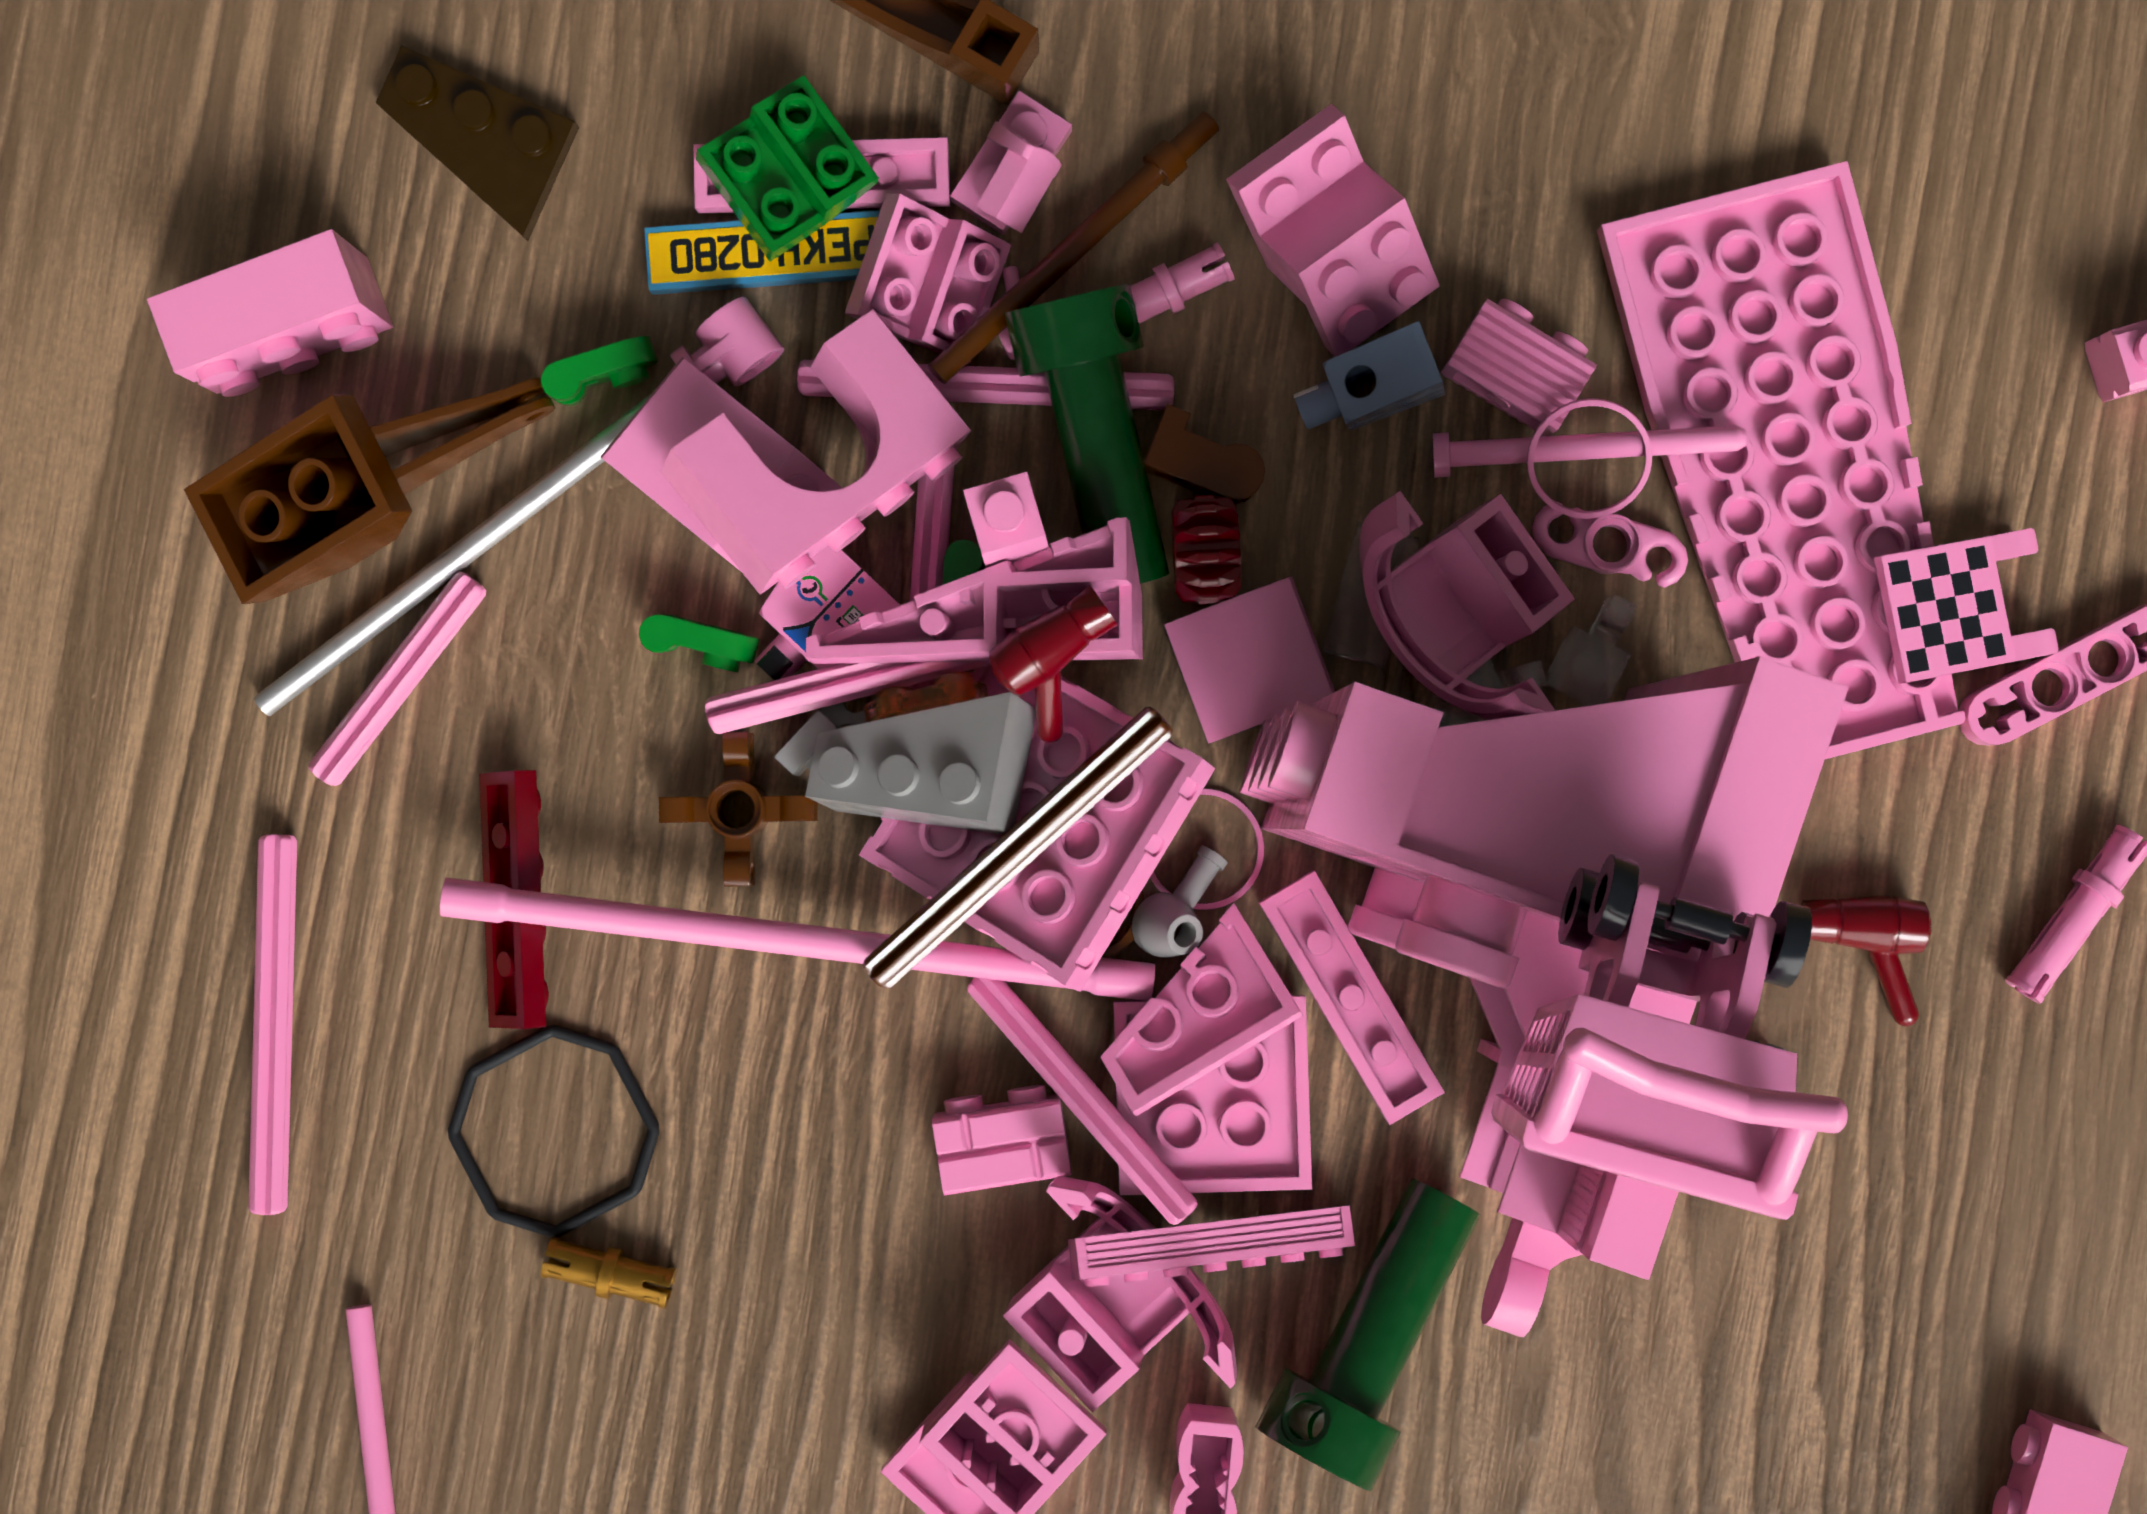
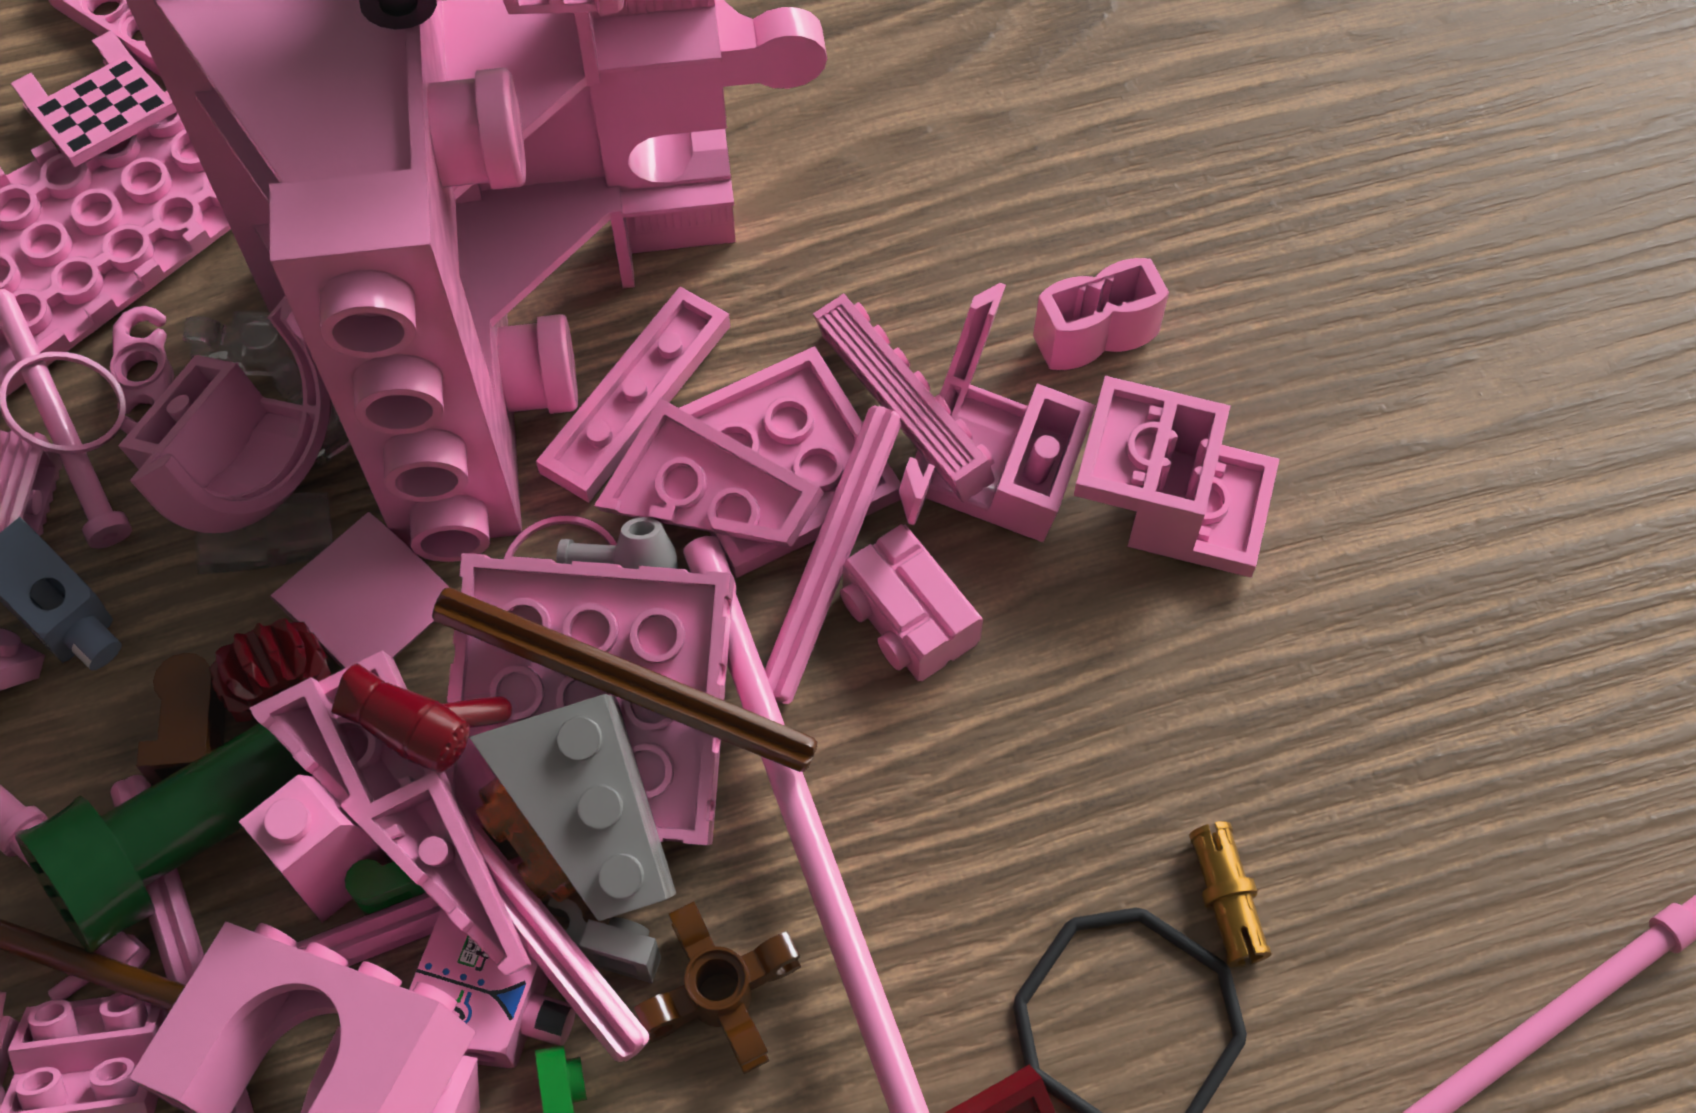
camera: 120 degrees left, 25 degrees down
dark green piece [1255,1178,1480,1491] -> none

